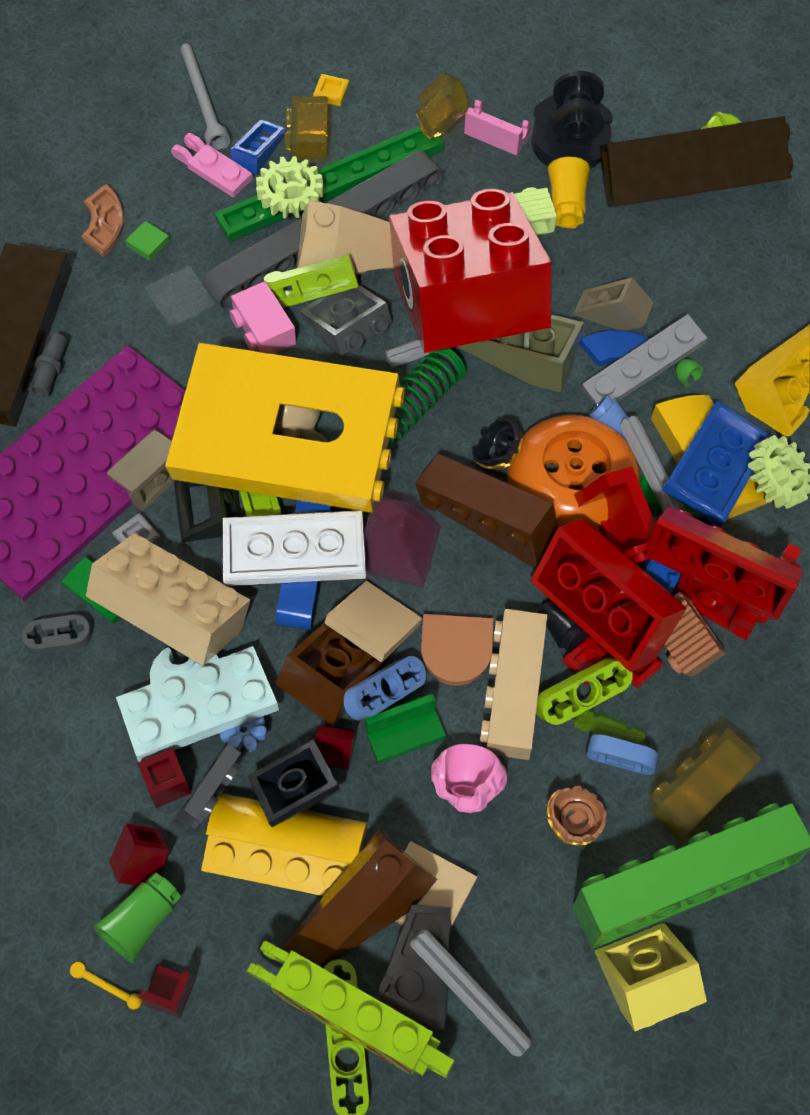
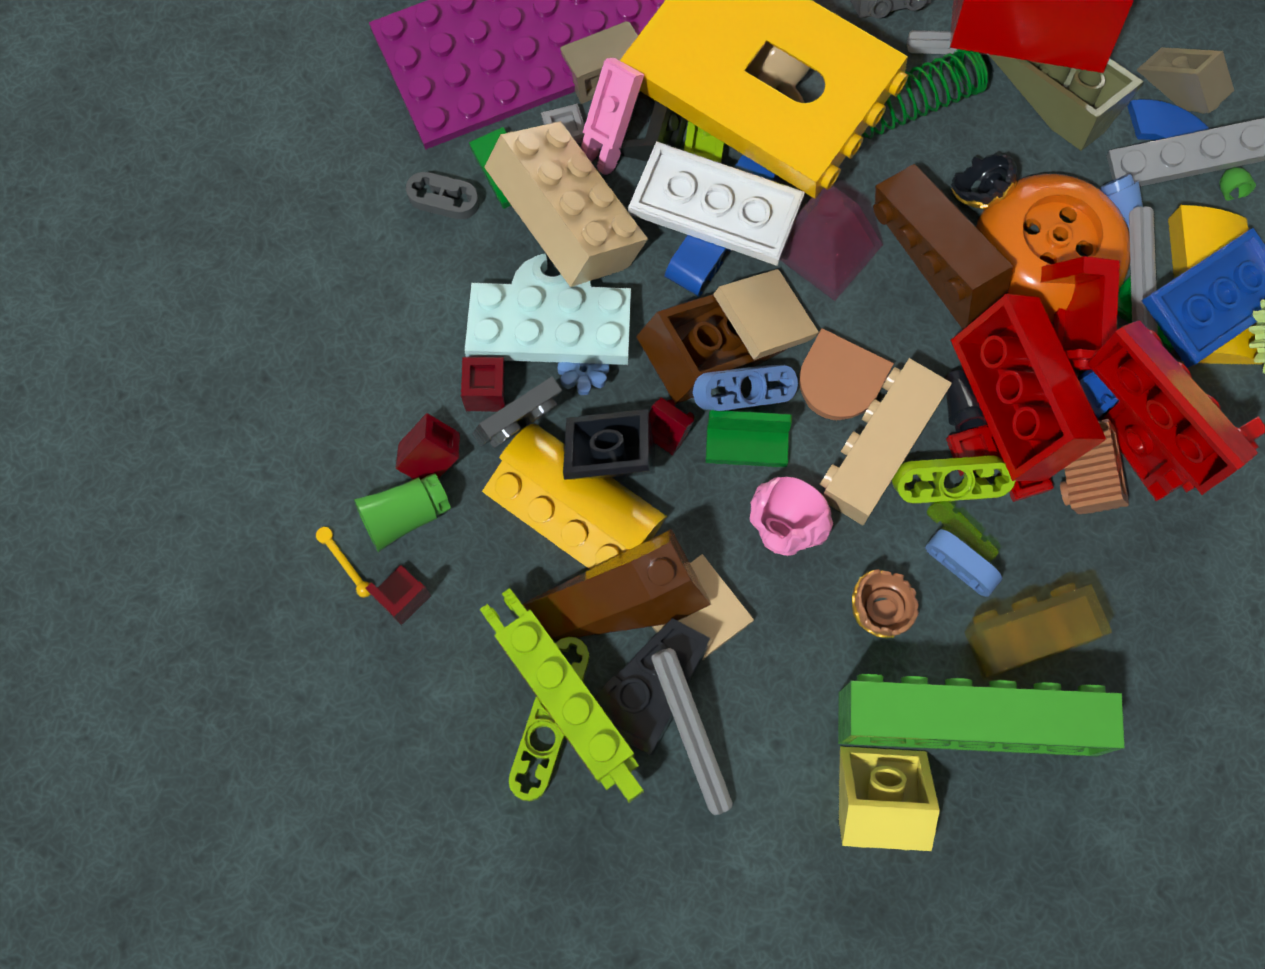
camera: 25 degrees right, 10 degrees up
none -> bright pink hinge [581,58,644,175]

